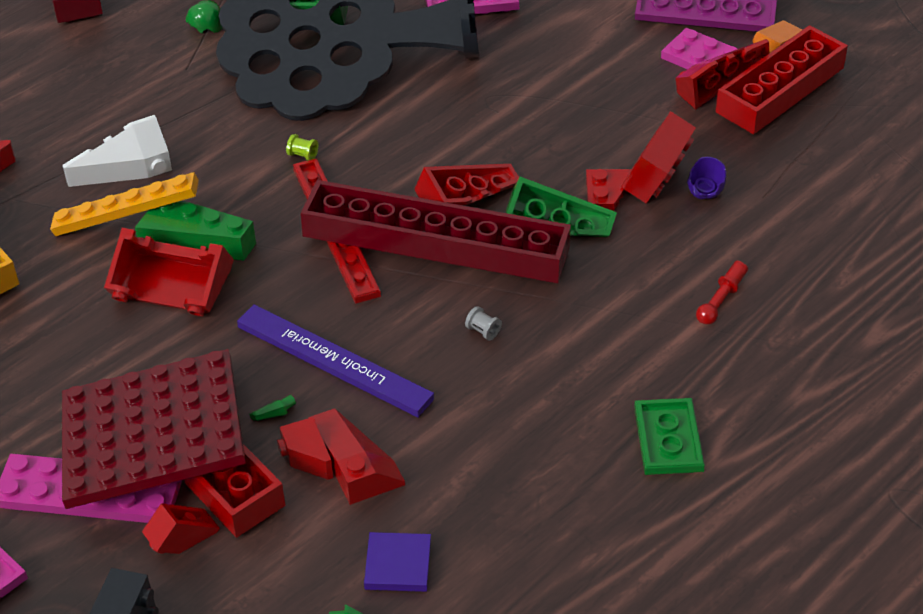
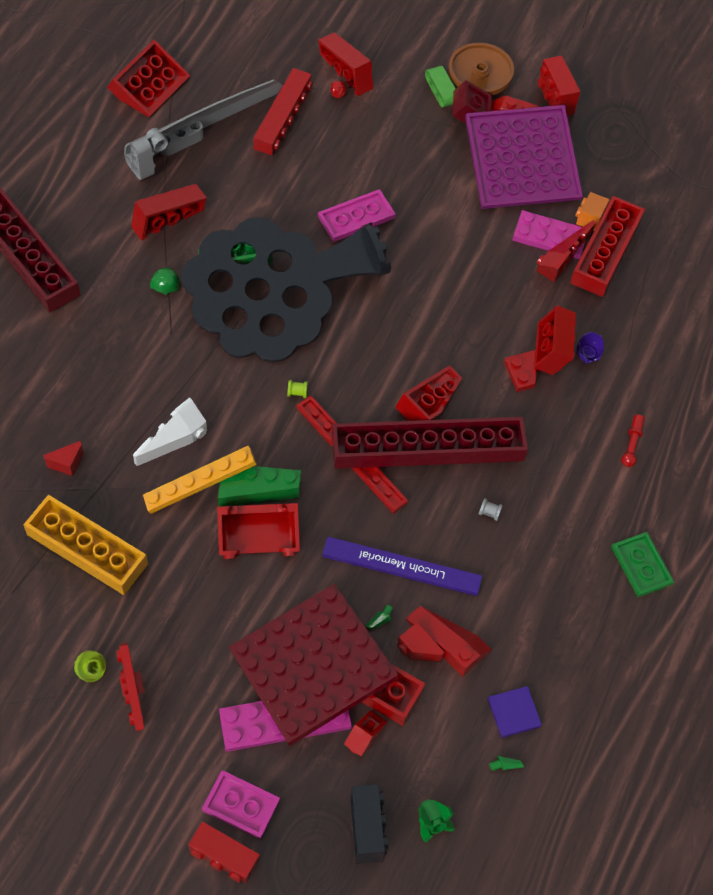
camera: 25 degrees left, 15 degrees up
green wedge [506,177,617,237] -> none

